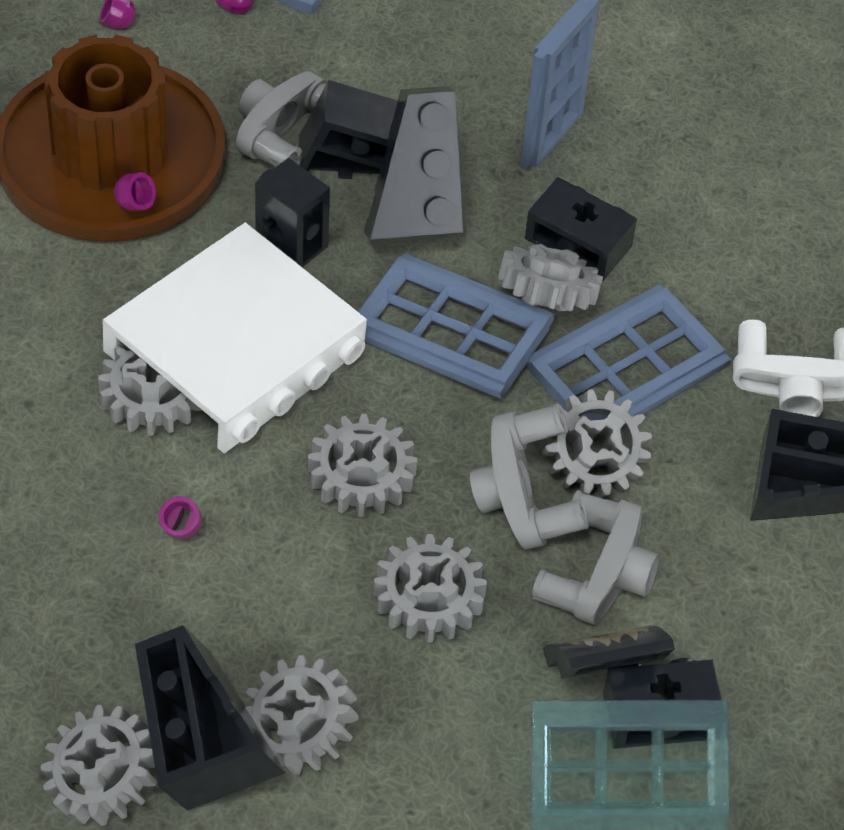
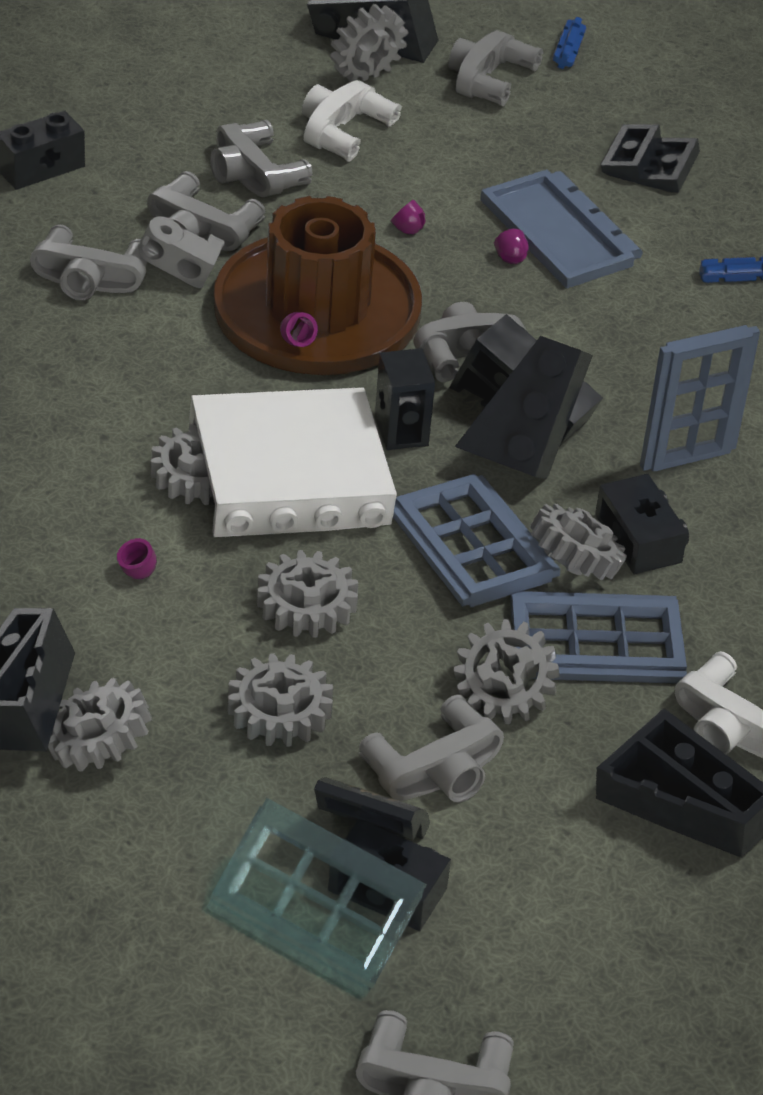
camera: 35 degrees right, 10 degrees down
light grey connector [470,404,589,550] -> none

